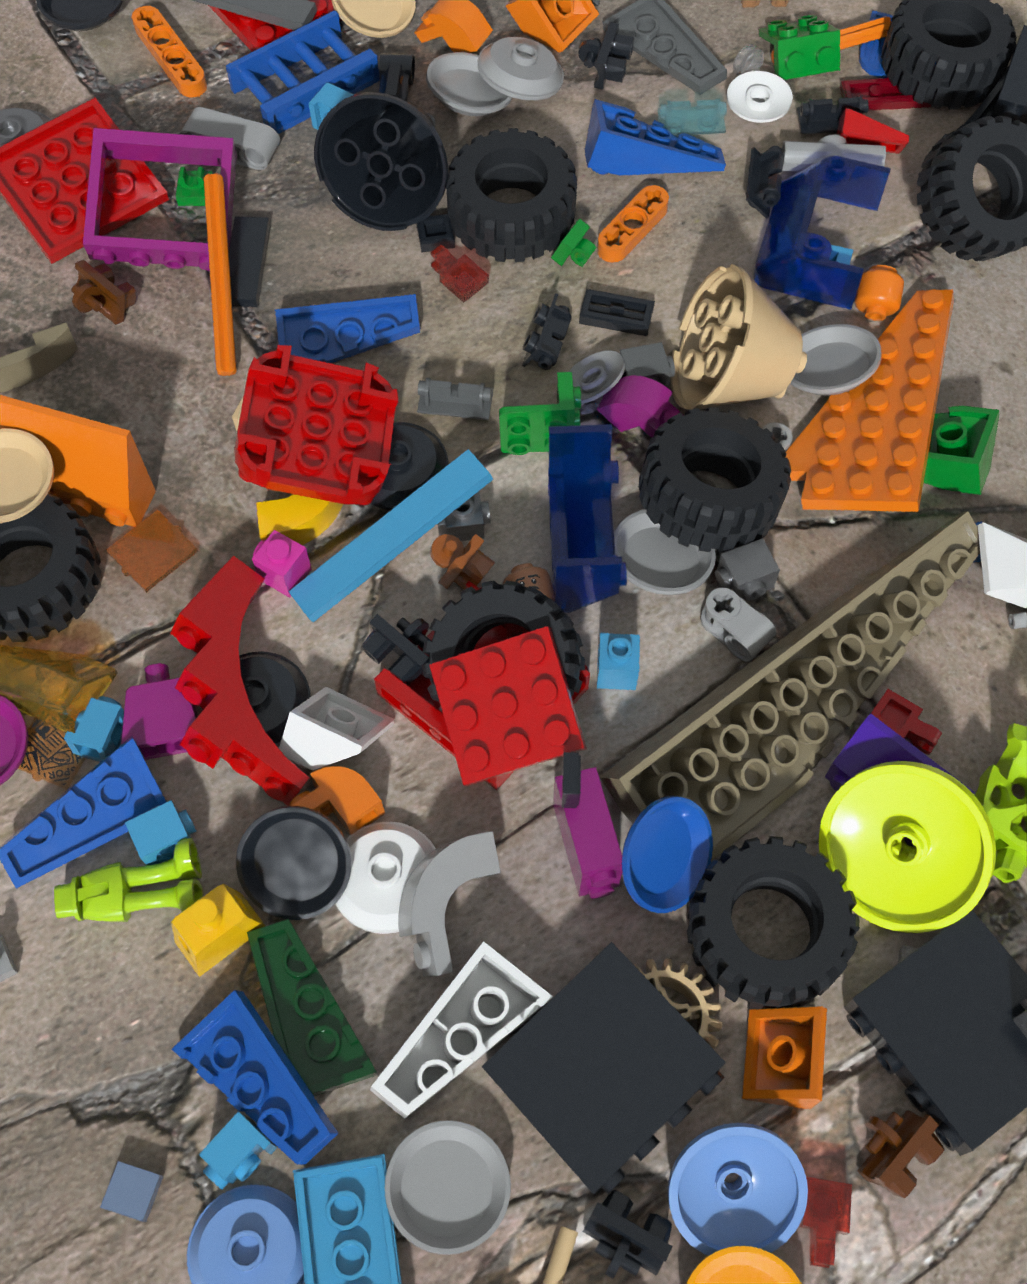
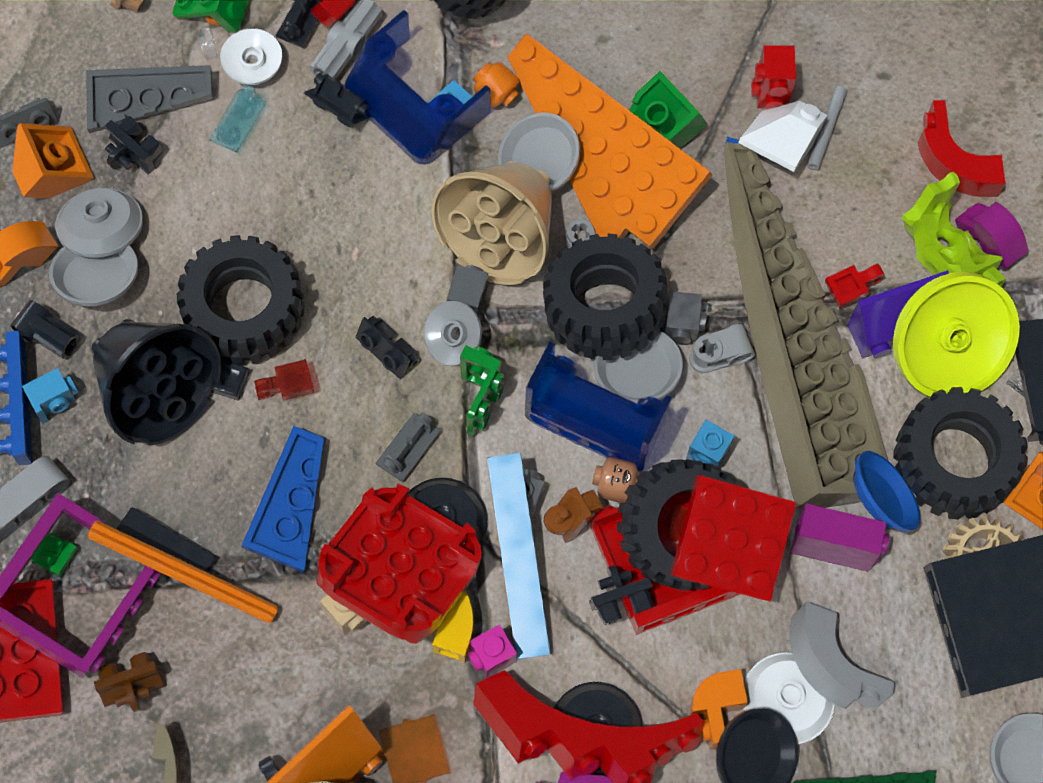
camera: 65 degrees left, 5 degrees up
white slope [279,687,395,771] -> none
white wedge [370,941,553,1119] -> none
green tile [551,218,597,267] -> none
black tile [562,752,581,808] -> none
black tile [579,289,655,336] -> none
blue wedge [585,99,726,176] -> none
orange beam [597,185,669,263] -> none
magenta brick [597,375,684,438] -> none

